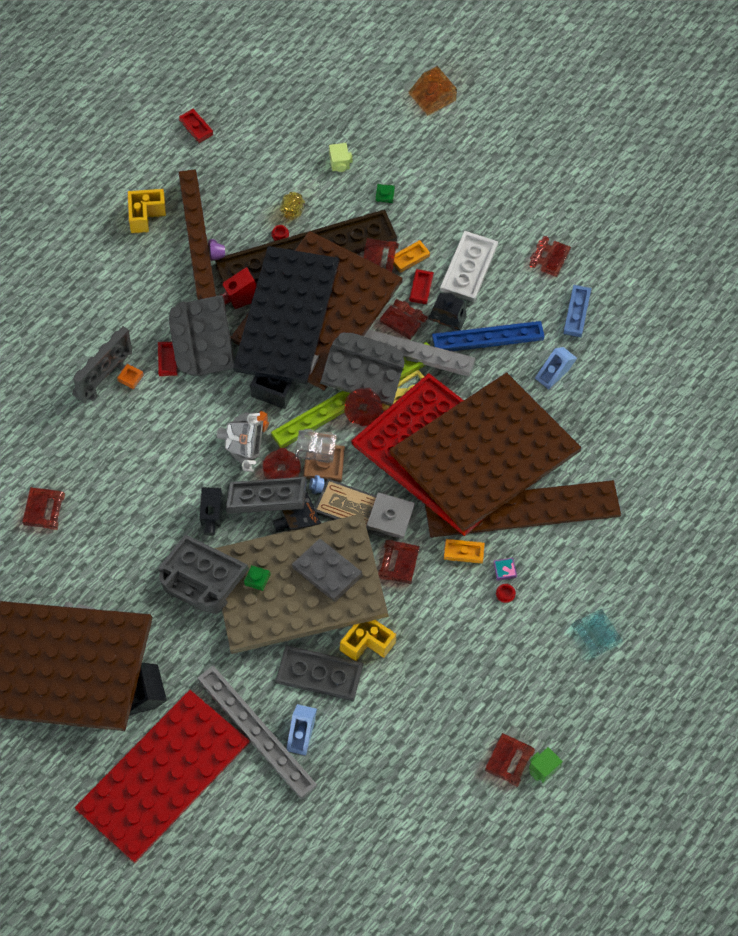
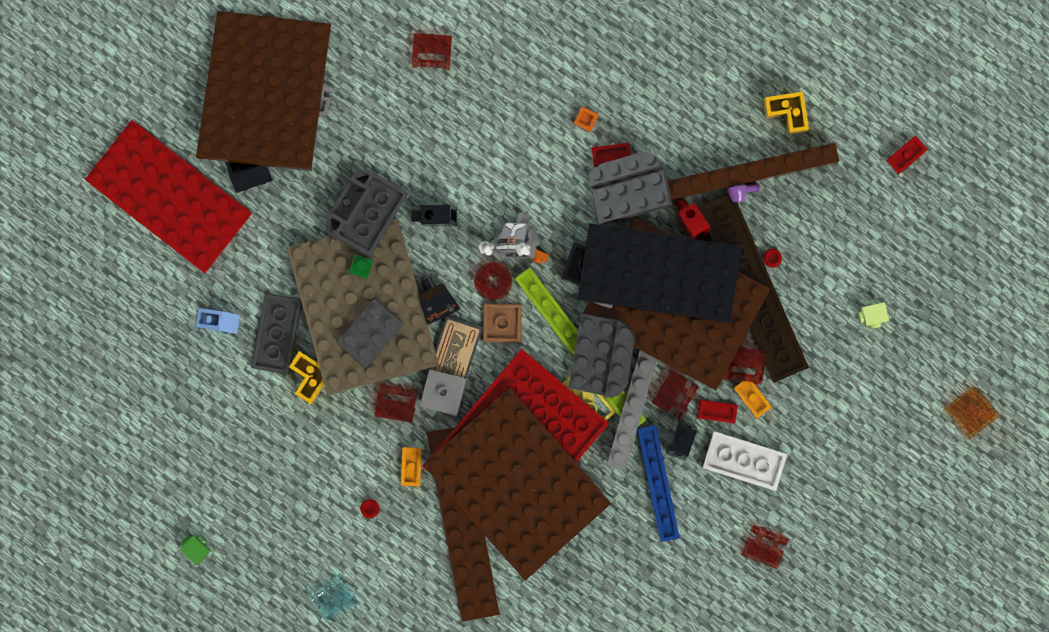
camera: 90 degrees right, 25 degrees up
dark grey plate [72,326,132,403] -> none
light grey plate [197,666,317,800] -> none
dark grey tile [226,477,307,514] -> none
clear yellow head [279,192,305,220] -> none
clear brick [295,429,337,463] -> none
light blue plate [309,475,324,494] -> none
clear red plate [344,388,382,426] -> none
green plate [375,184,395,203] -> none
clear red plate [485,733,535,787] -> none
tile [493,558,517,581] -> none
light blue slope [535,347,577,390] -> none
medium blue plate [563,285,591,337] -> none

